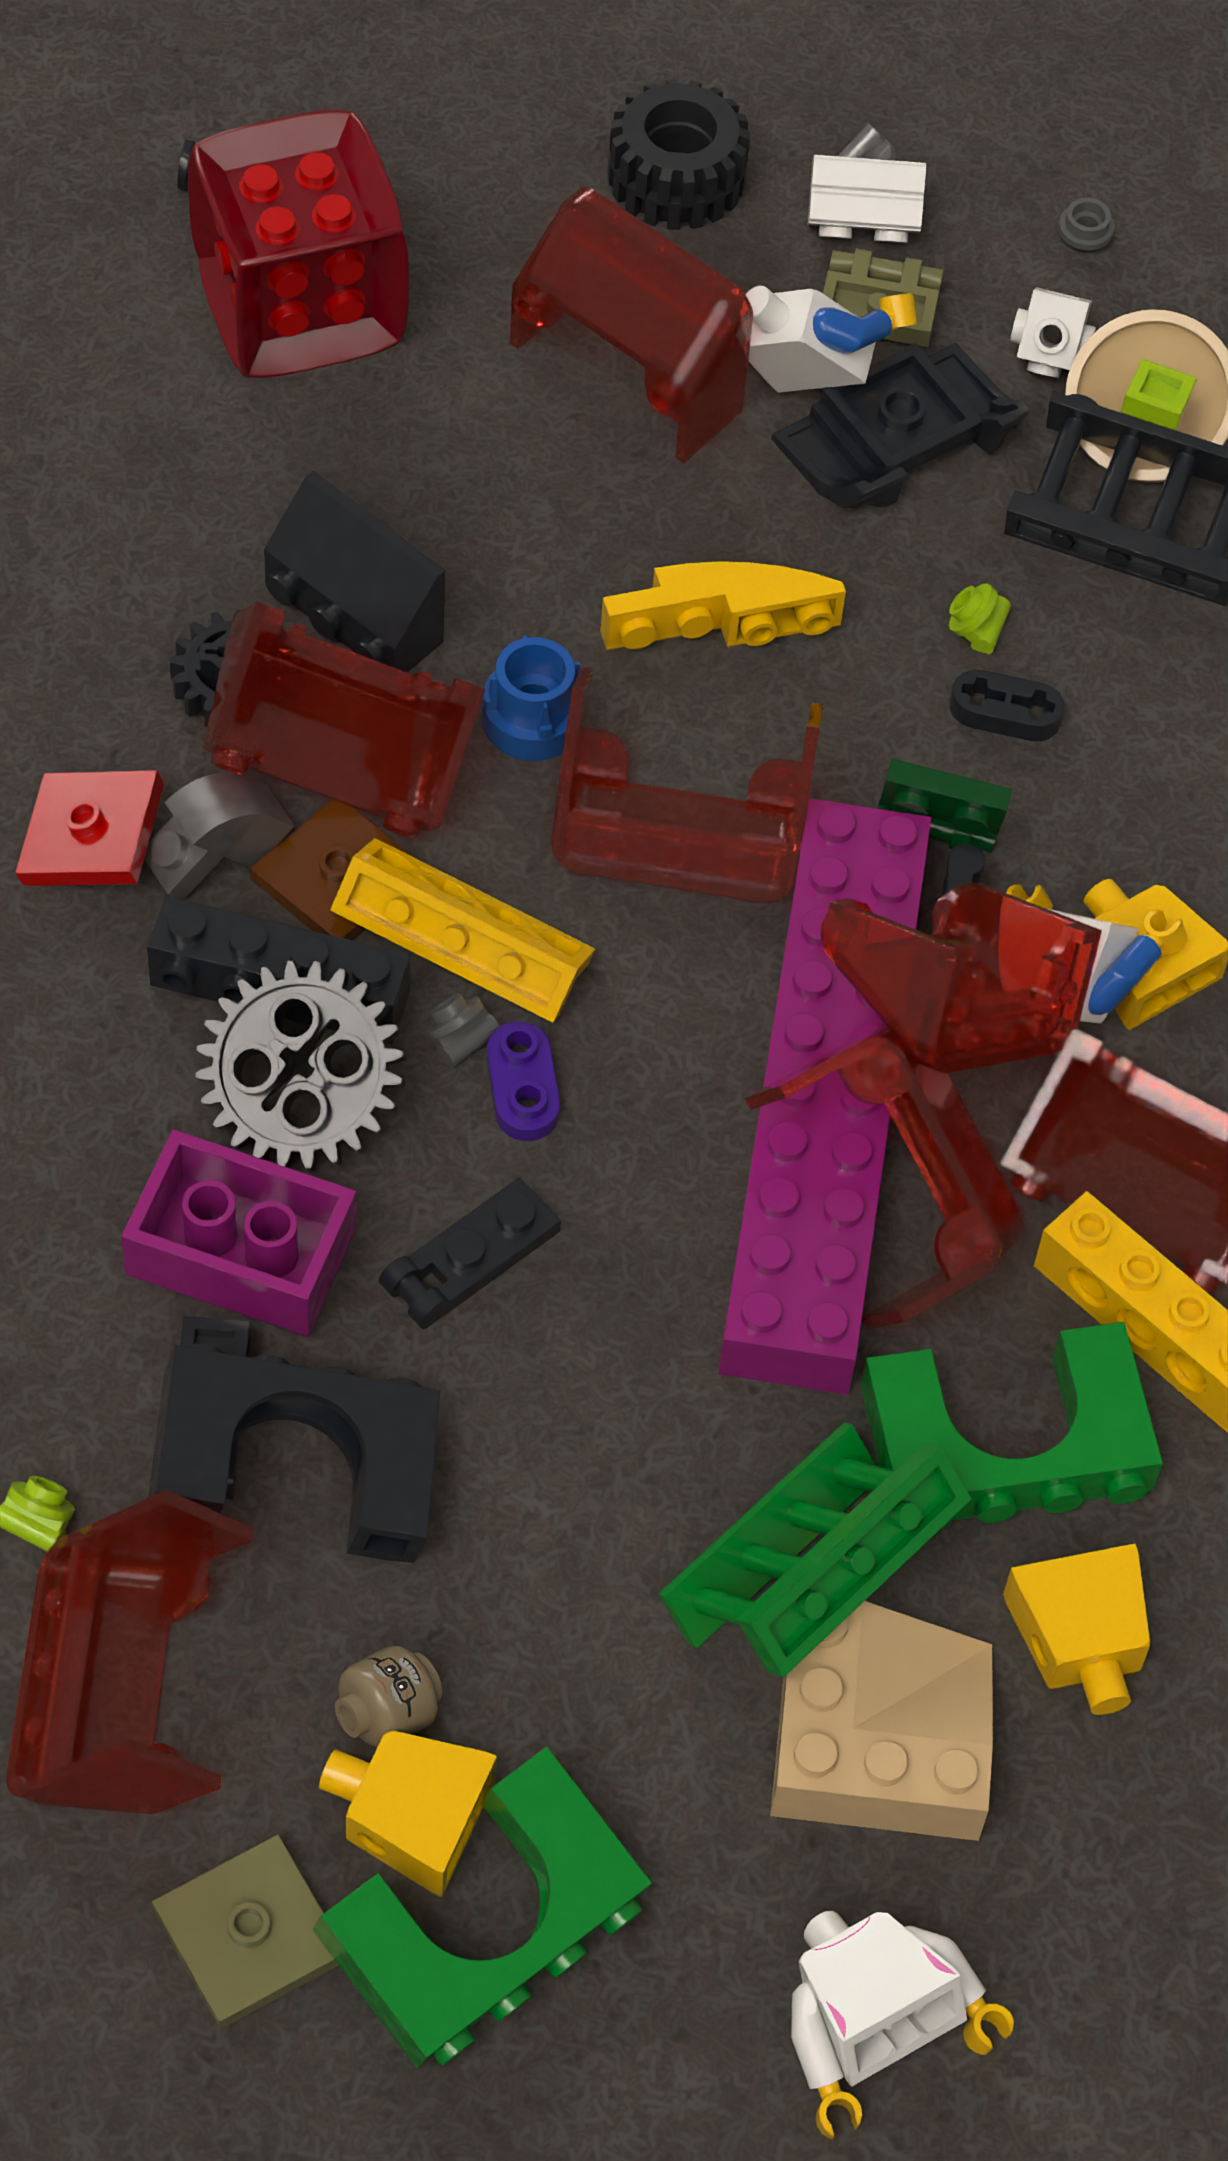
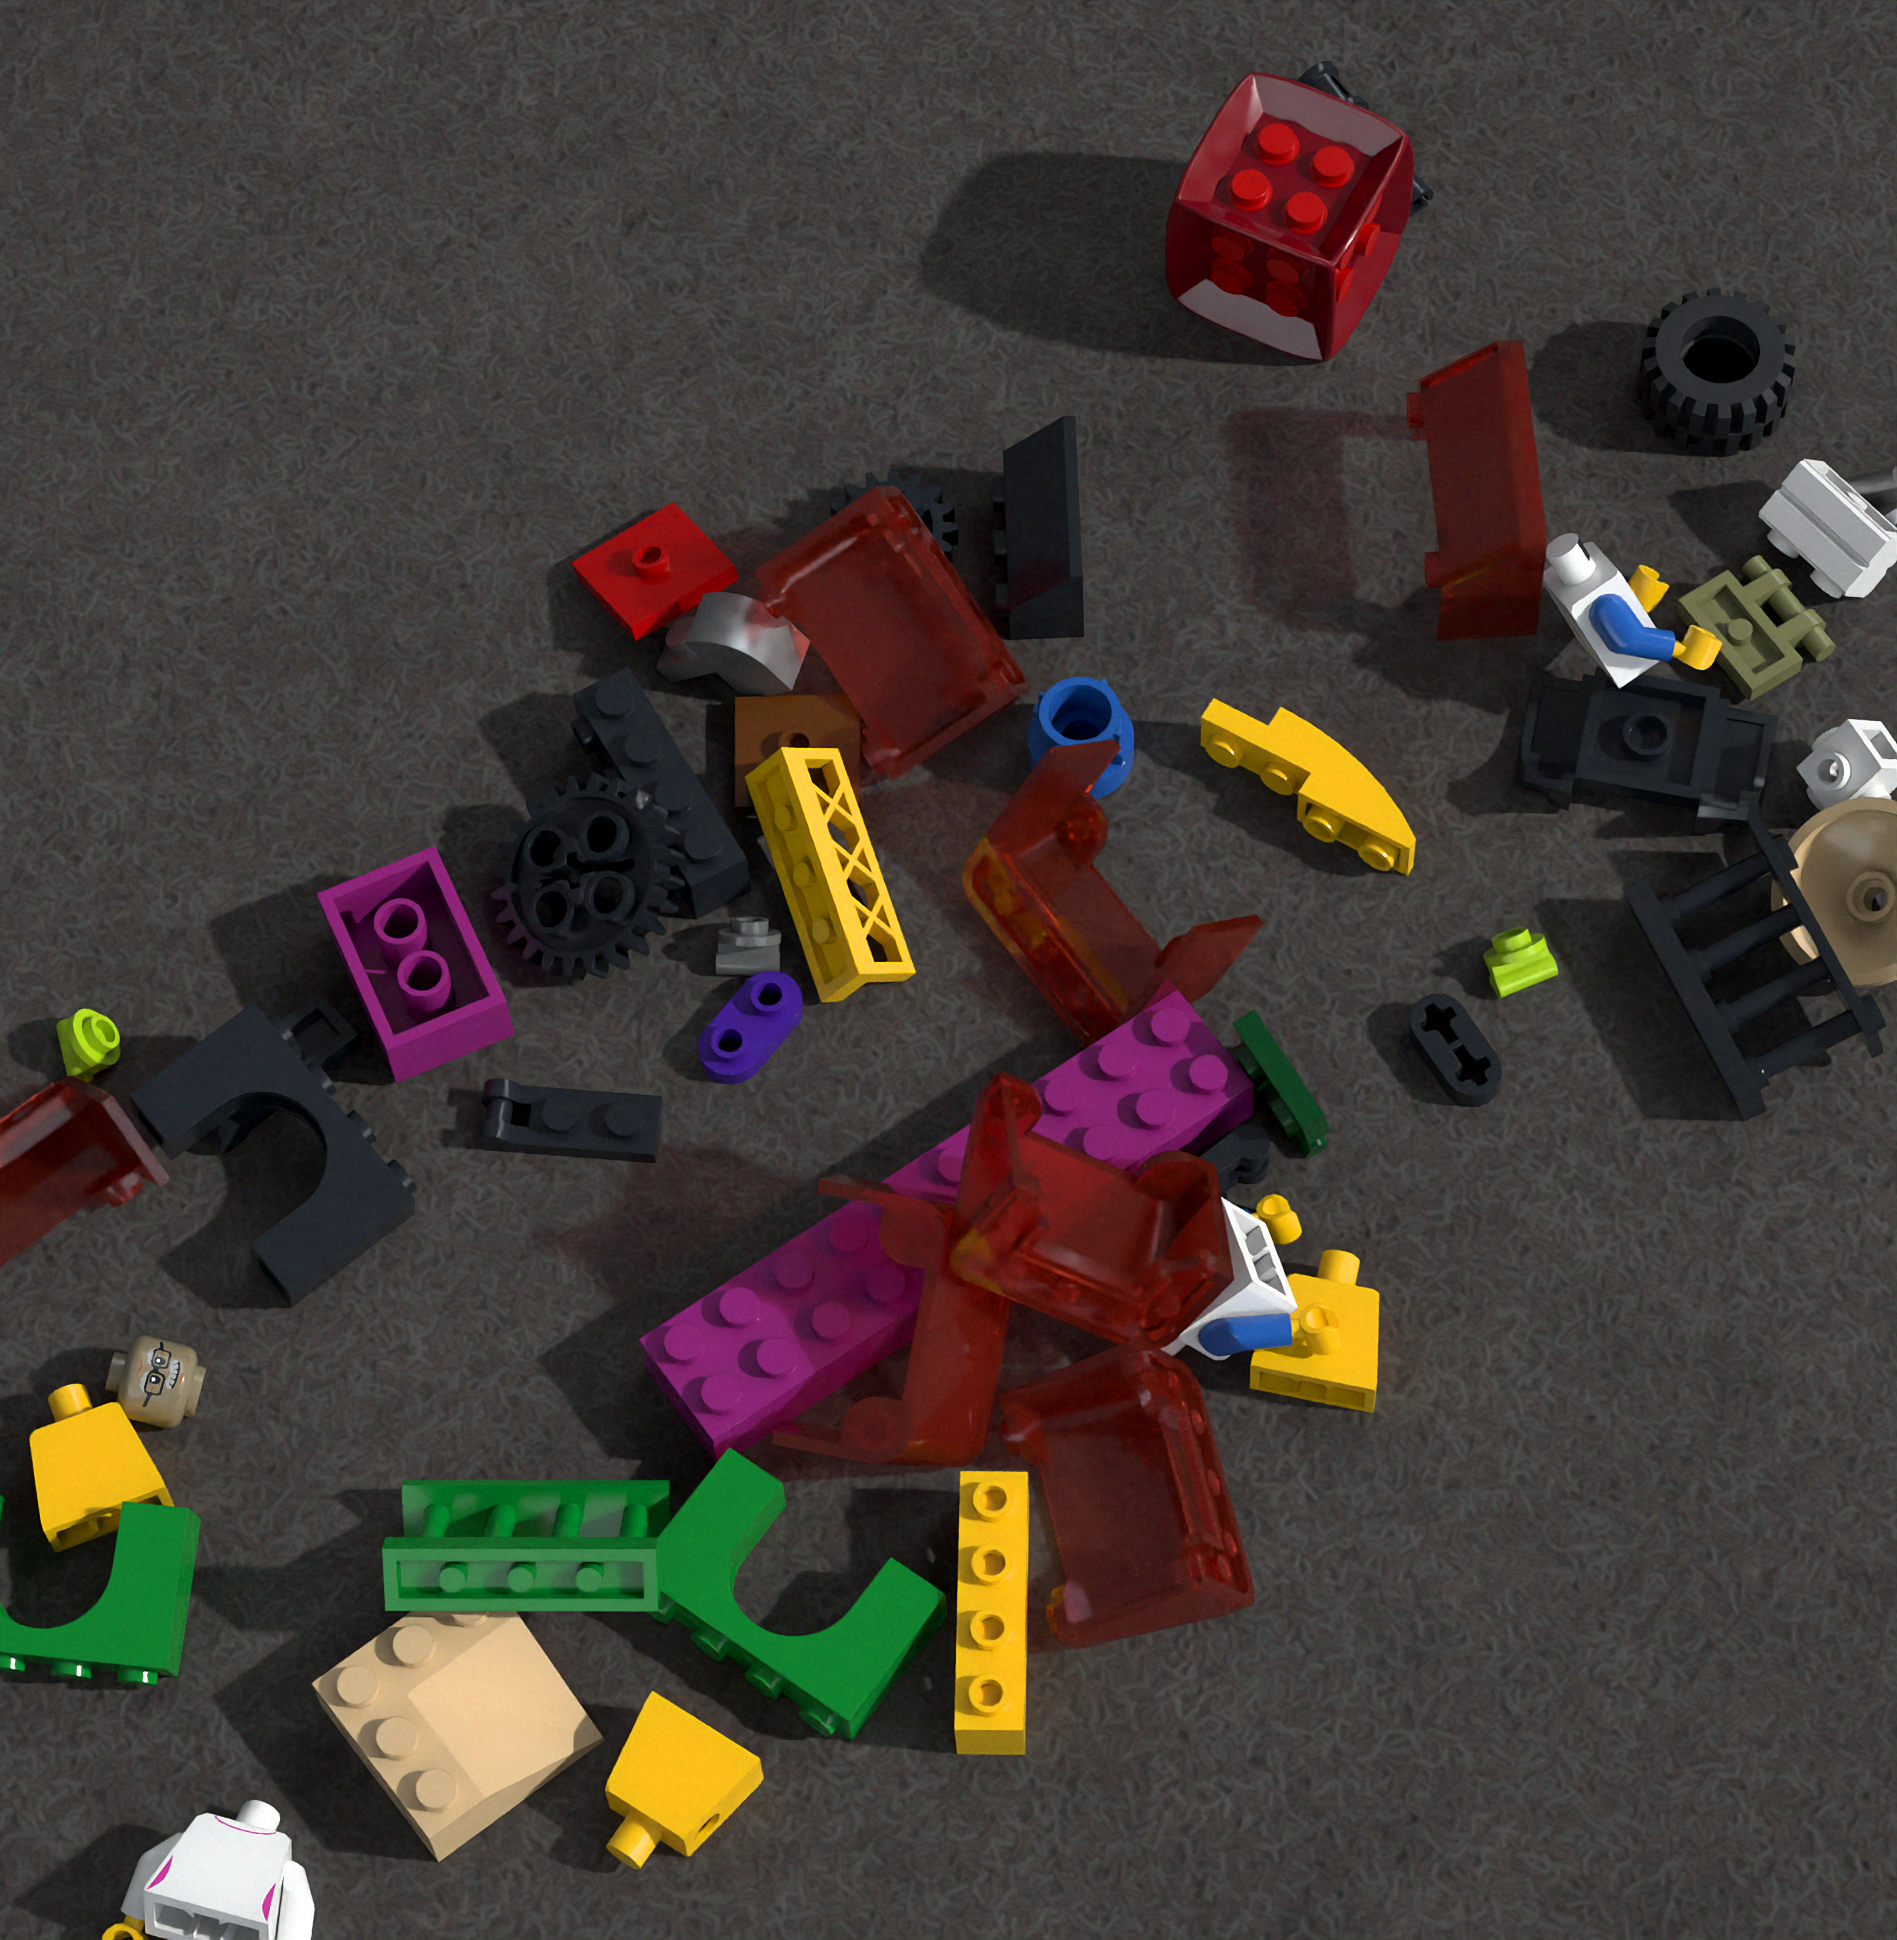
camera: 55 degrees right, 5 degrees up
lime tile [1121,359,1197,430] -> none

